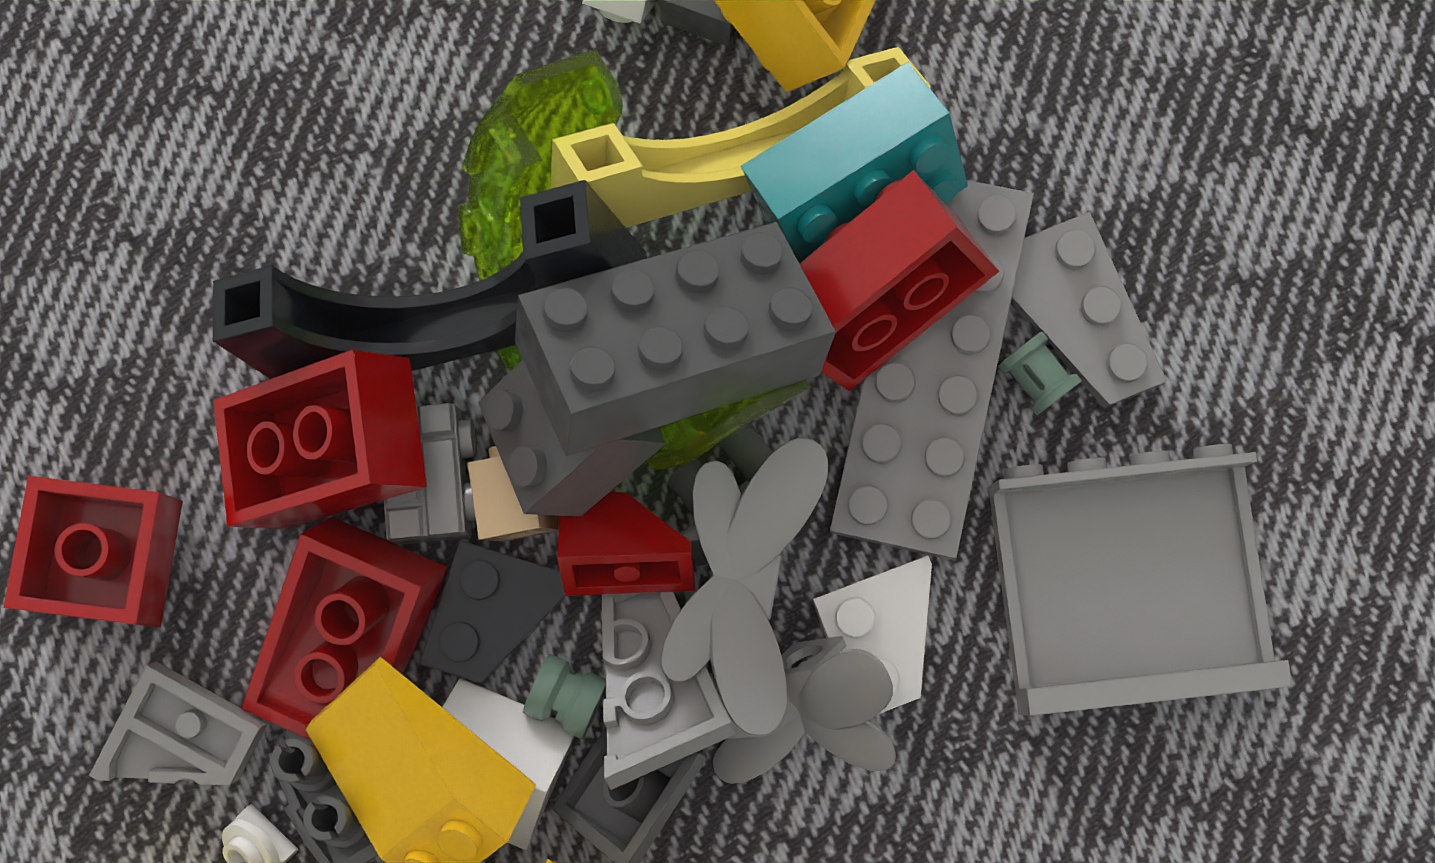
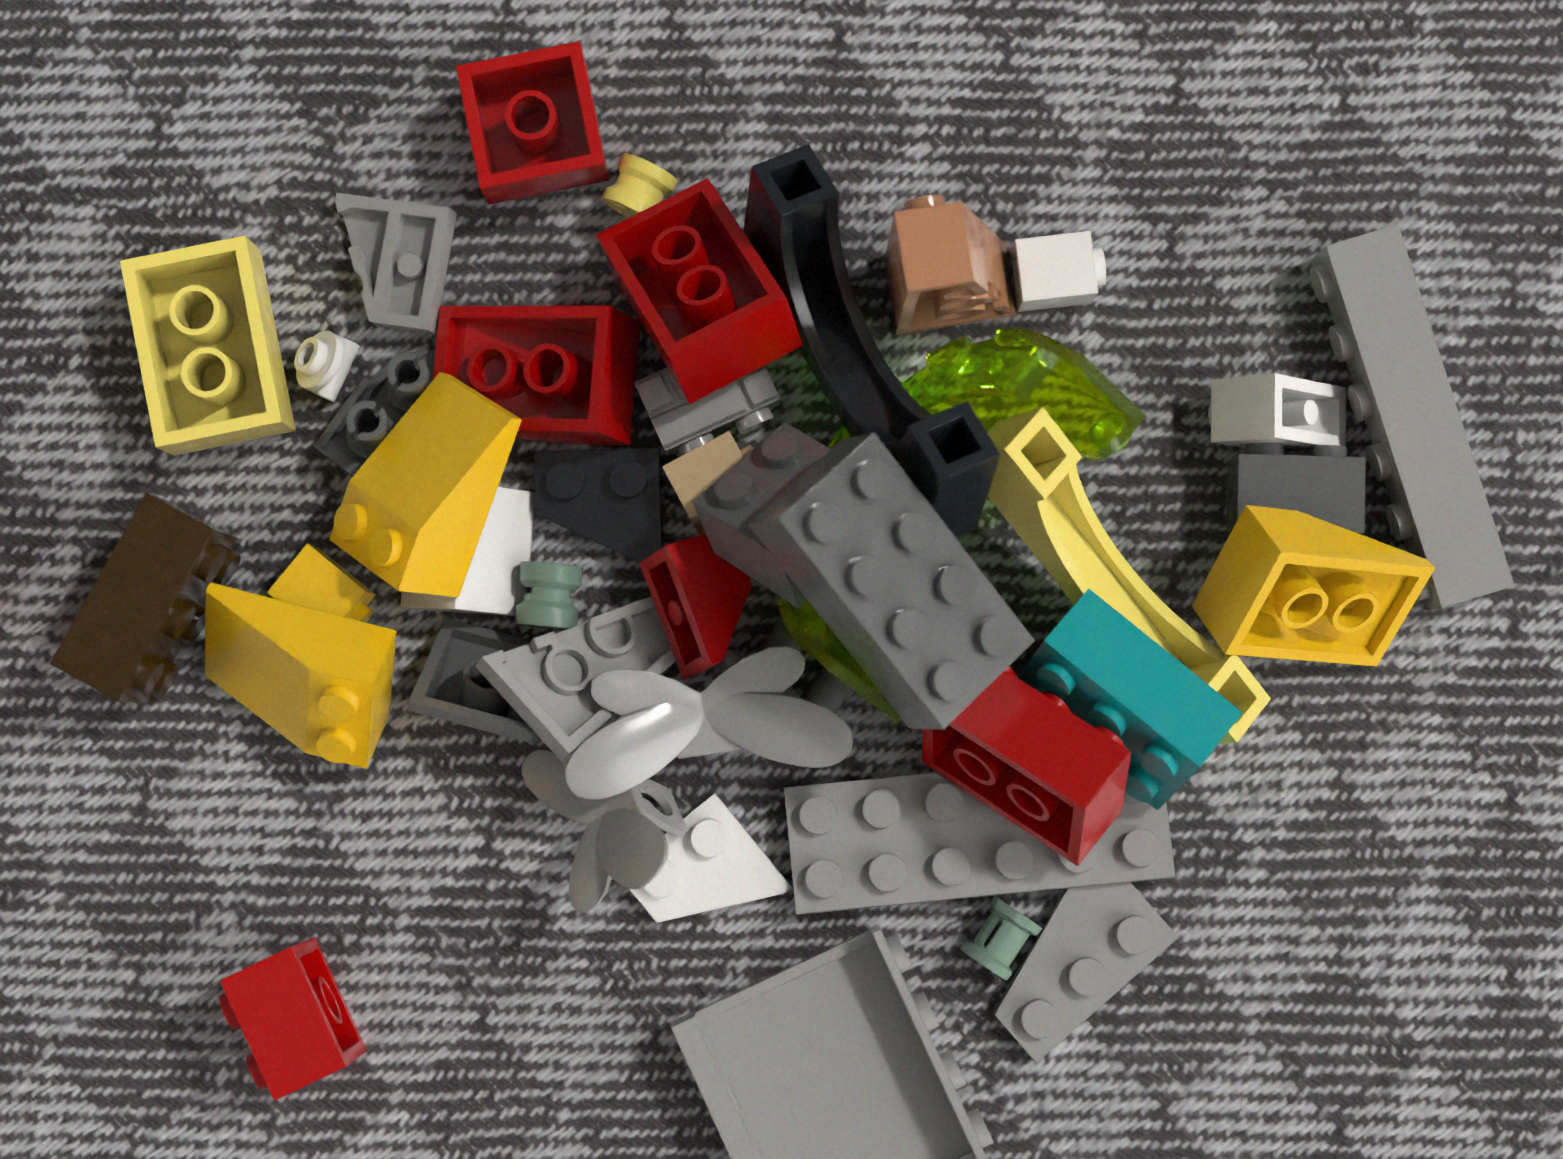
camera: 75 degrees right, 5 degrees up
none -> light yellow wheel [601,153,678,218]
none -> nougat wedge [884,195,1017,335]
none -> white brick [1010,231,1106,312]

